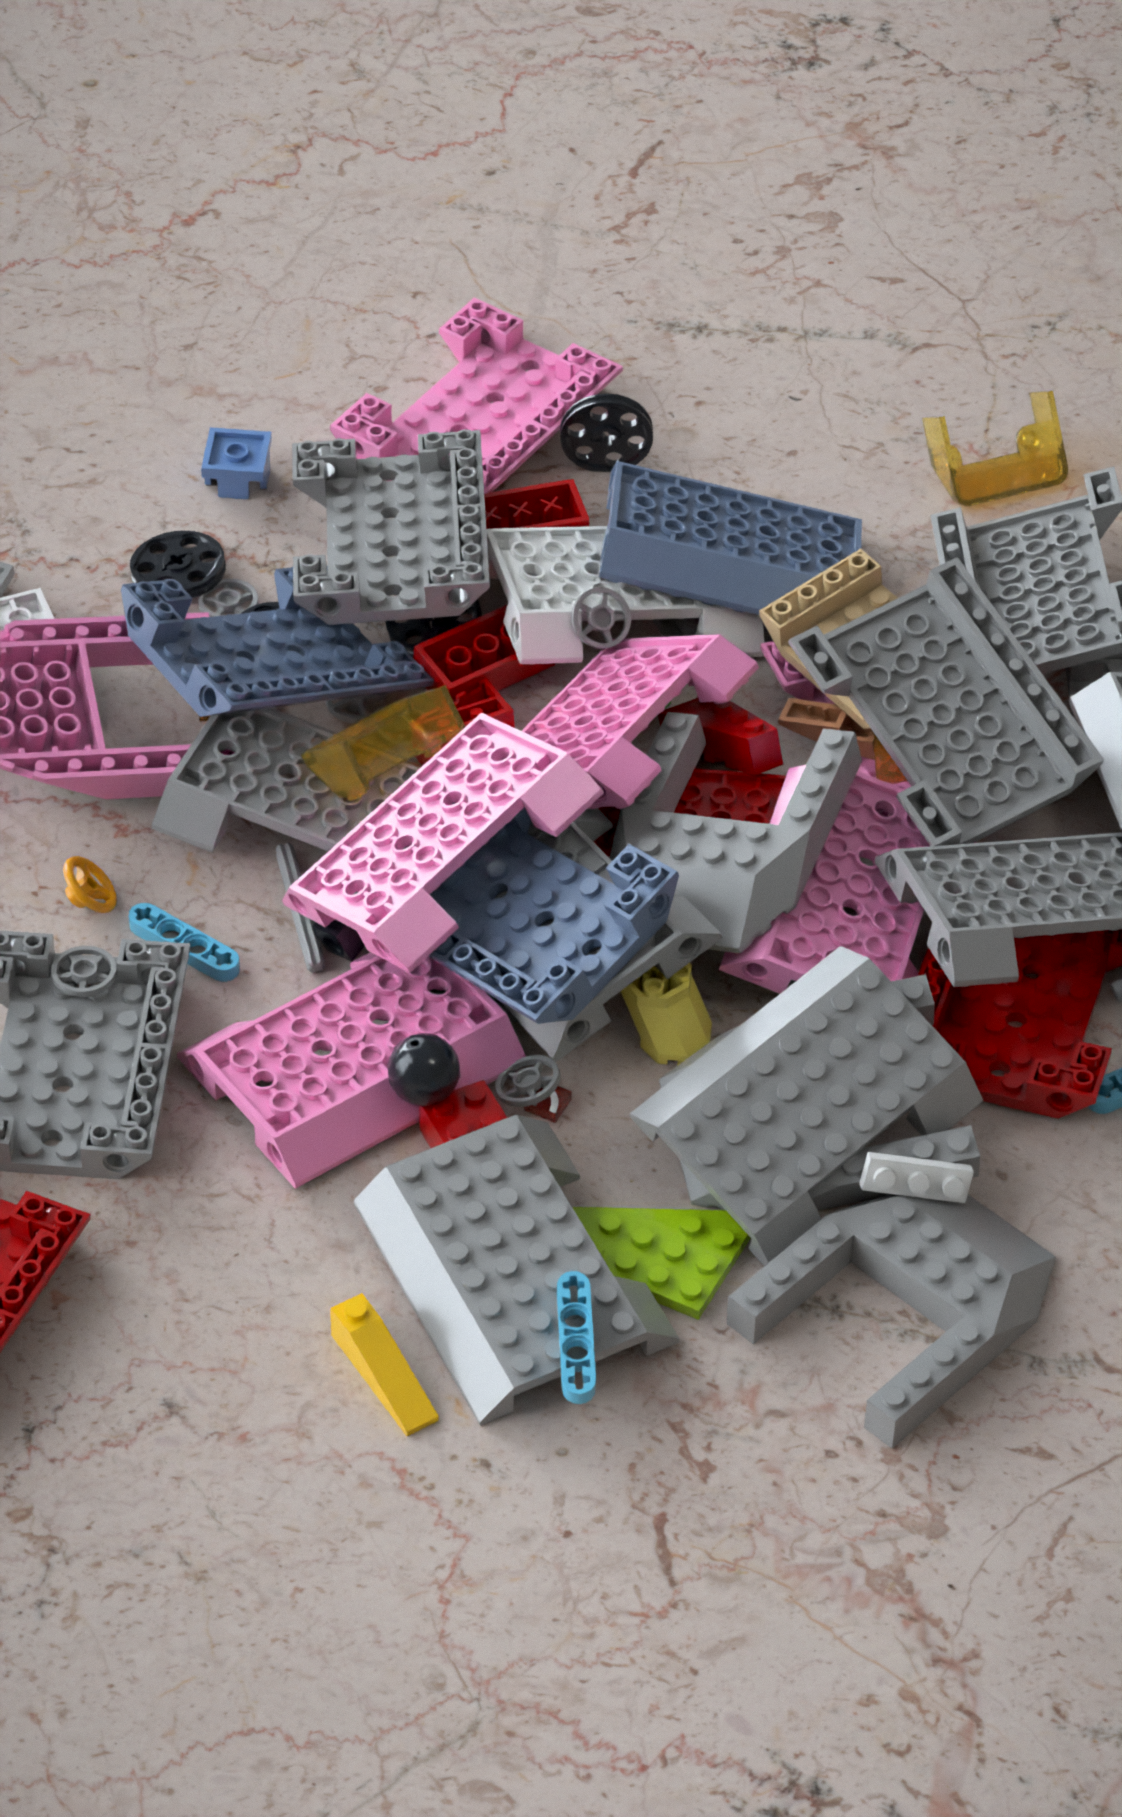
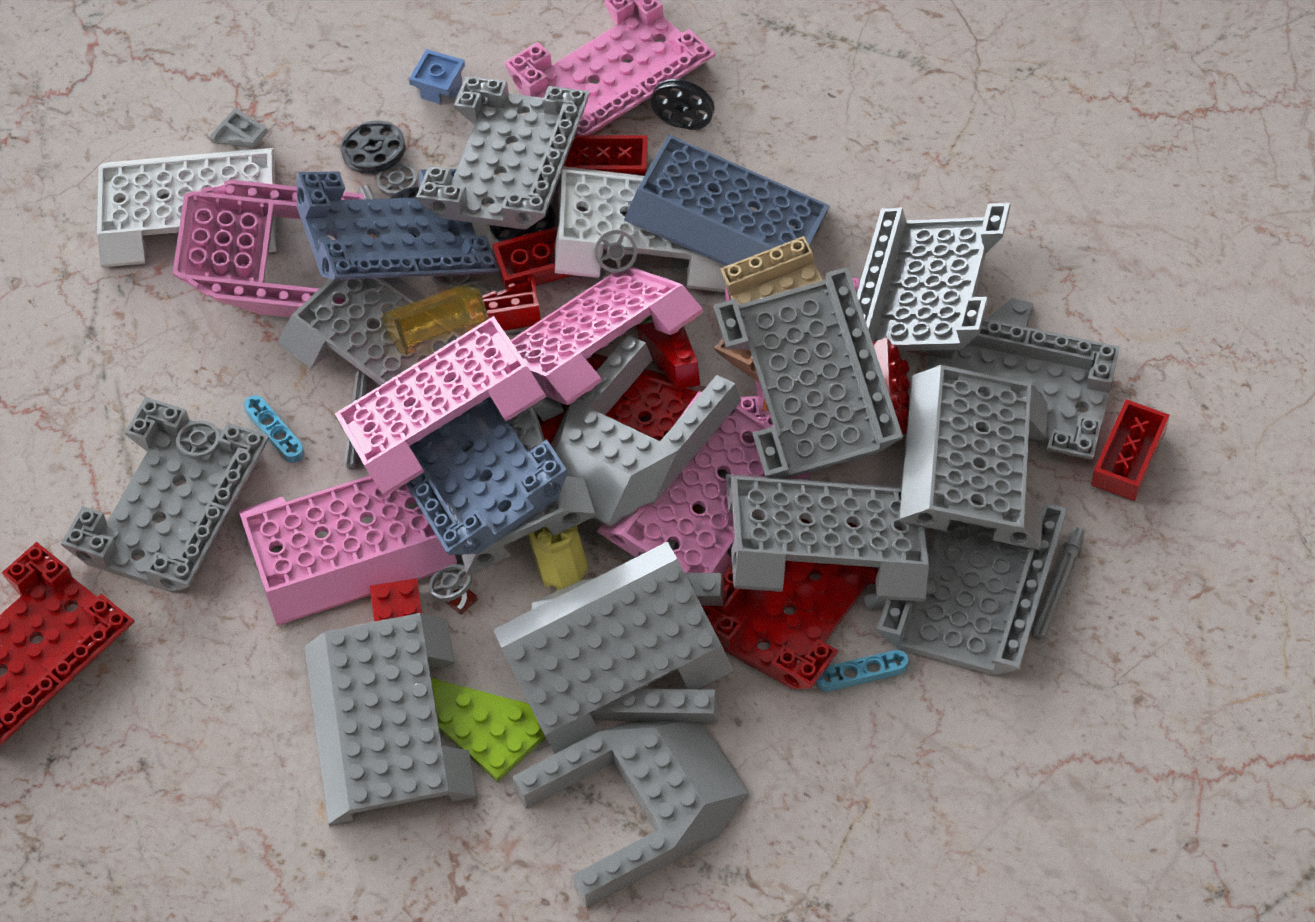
camera: 20 degrees right, 10 degrees up
light orange piece [63,856,117,913] -> none
yellow slope [330,1293,439,1436] -> none
black piece [387,1033,460,1107] -> none
medium azure beam [557,1271,596,1404] -> none
white plate [859,1152,974,1203] -> none
clear yellow windscreen [922,391,1068,506] -> none

